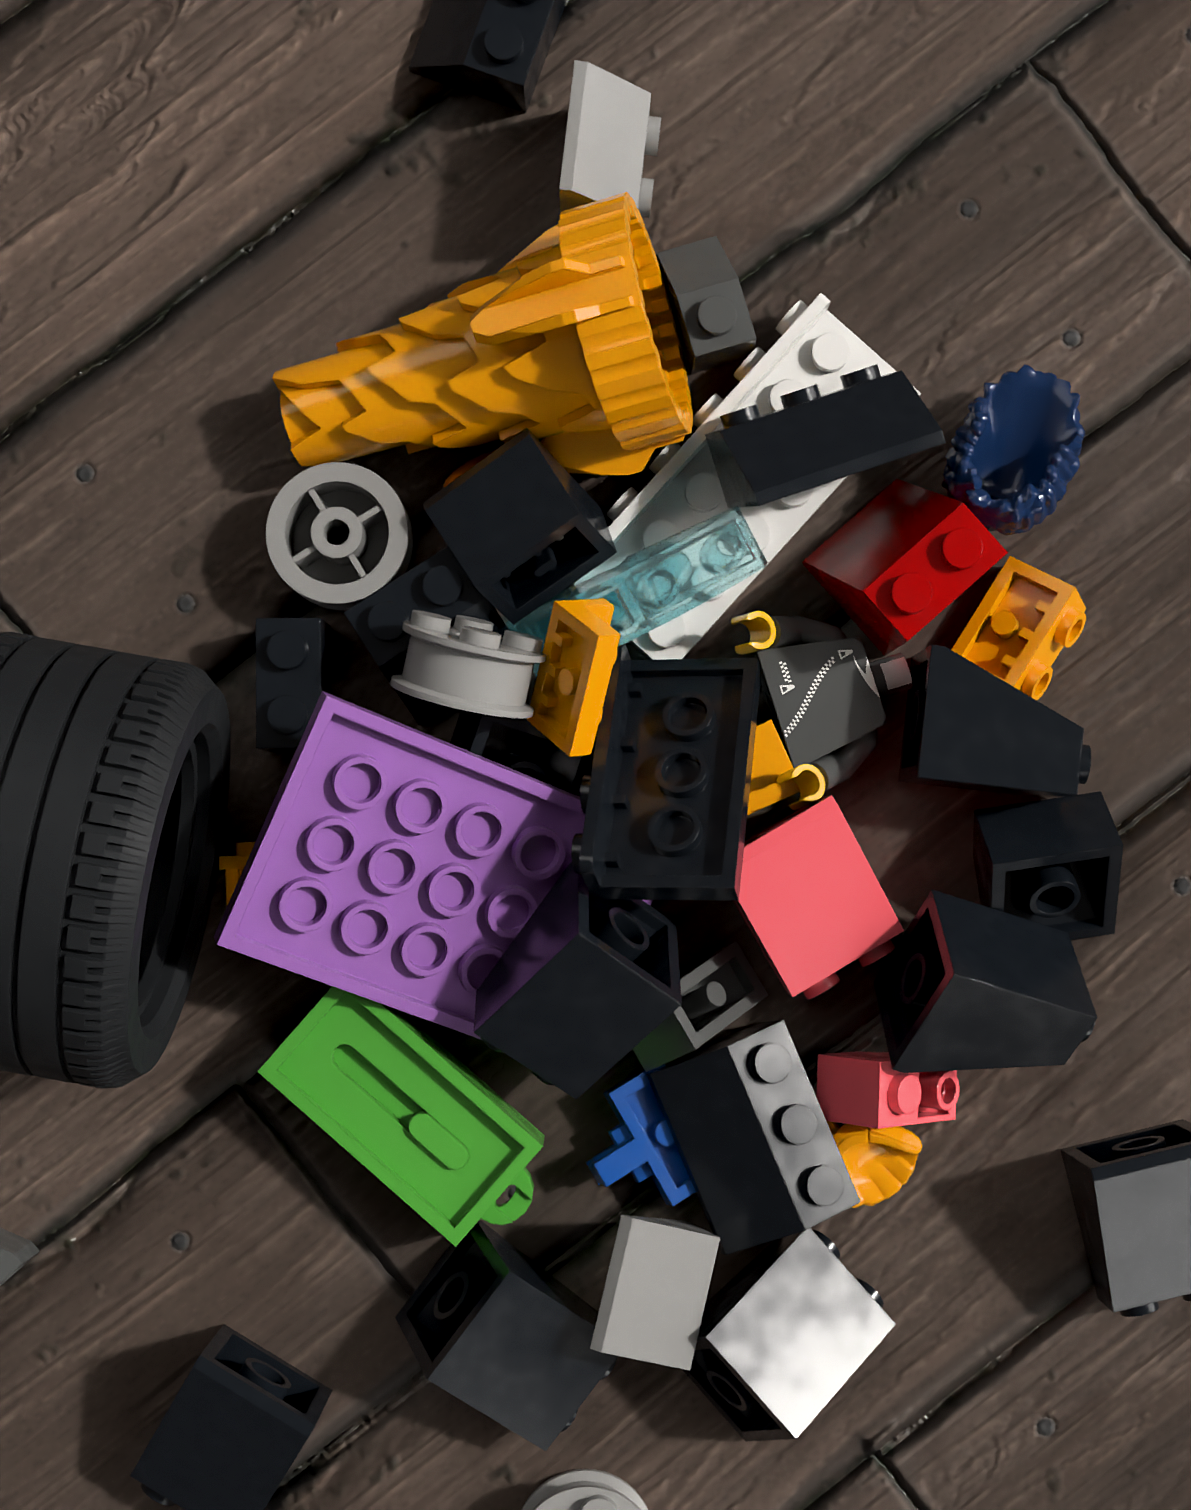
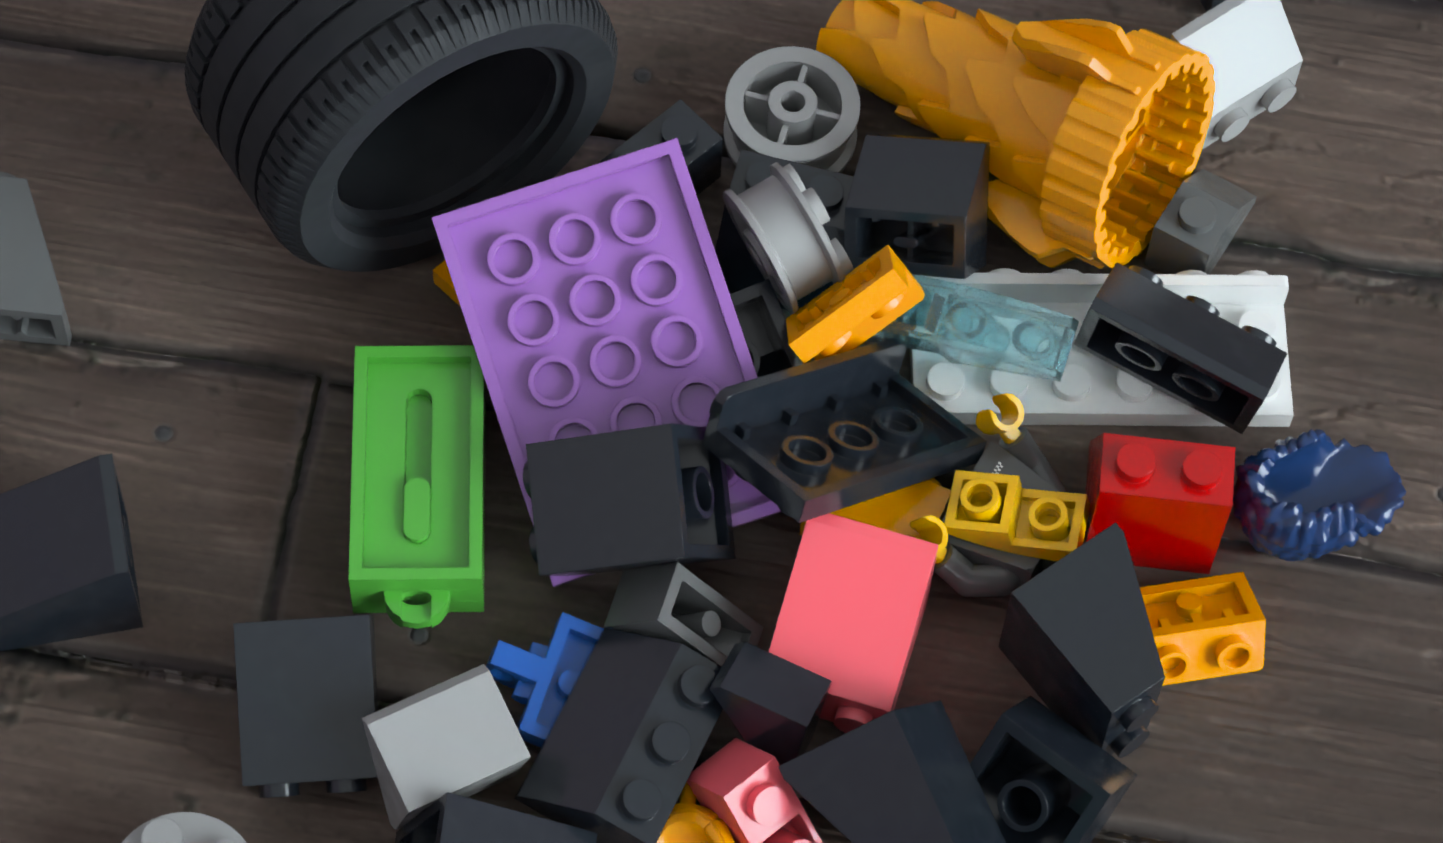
camera: 45 degrees right, 25 degrees down
none -> black slope [710,642,832,765]
none -> yellow slope [944,470,1090,561]

